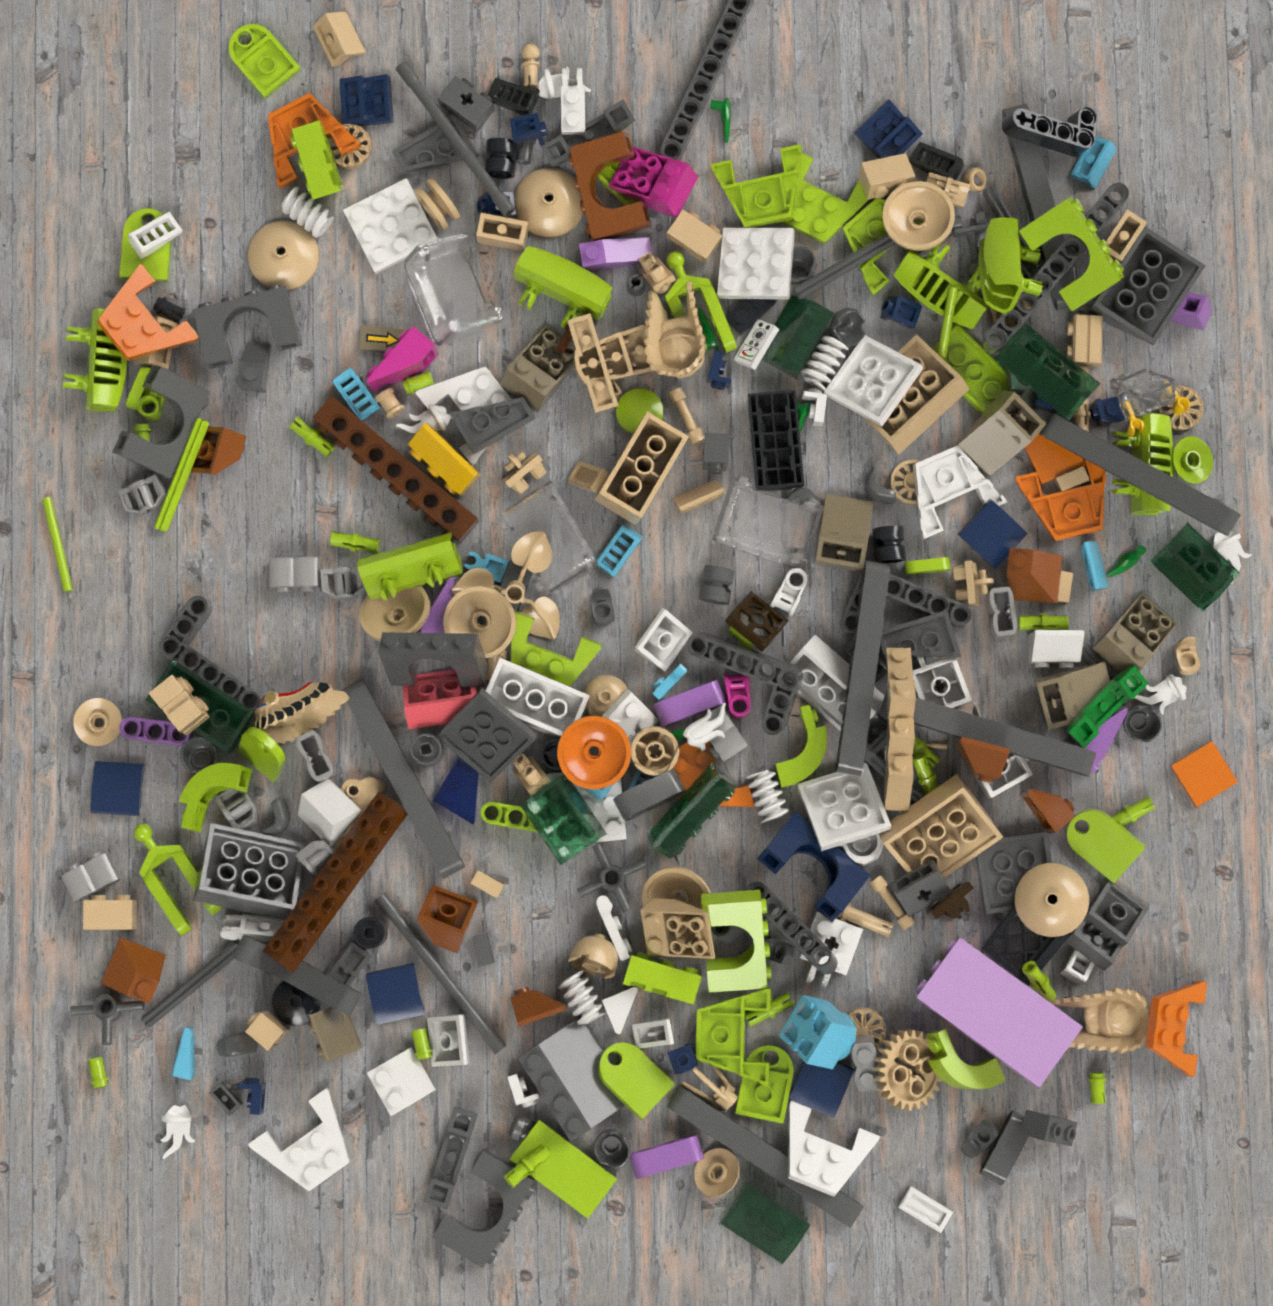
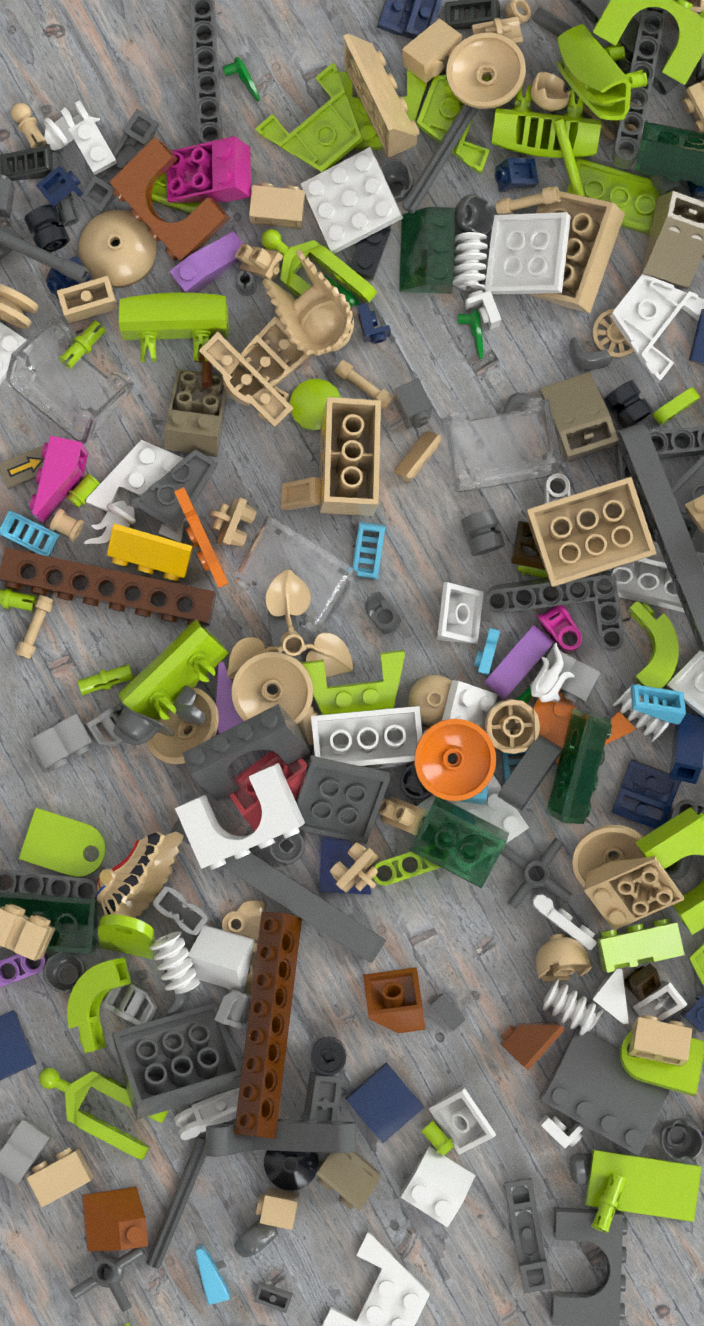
camera: 25 degrees left, 0 degrees up
dark blue bracket [238,1078,266,1115] -> none
dark grey piece [375,892,507,1055] -> none
medium azure plate [464,552,510,584] -> none
tan piece [470,870,505,899] -> none
white tile [734,319,779,370] -> none
black piece [747,390,804,491] -> none
dark grey bar [952,211,987,277] -> none
none -> tan bar [15,594,54,660]
none -> lime tile [19,808,106,877]
none -> lime pin [58,320,106,369]
none -> dark grey piece [113,703,175,745]
none -> white piece [150,931,200,994]
none -> dark grey hair [173,686,206,725]
none -> orange wing [174,487,229,588]
none -> white arch [175,763,305,870]
none -> tan hips [330,843,380,893]
none -> tan slope [343,34,419,158]
none -> tan bar [496,186,560,215]
none -> tan slope [526,477,657,587]
none -> tan hair [530,72,571,112]
none -> dark blue slope [612,759,681,829]
none -> dark brown bracket [624,963,661,1002]
none -> tan brick [628,1015,692,1066]
none -> medium azure slope [630,684,686,724]

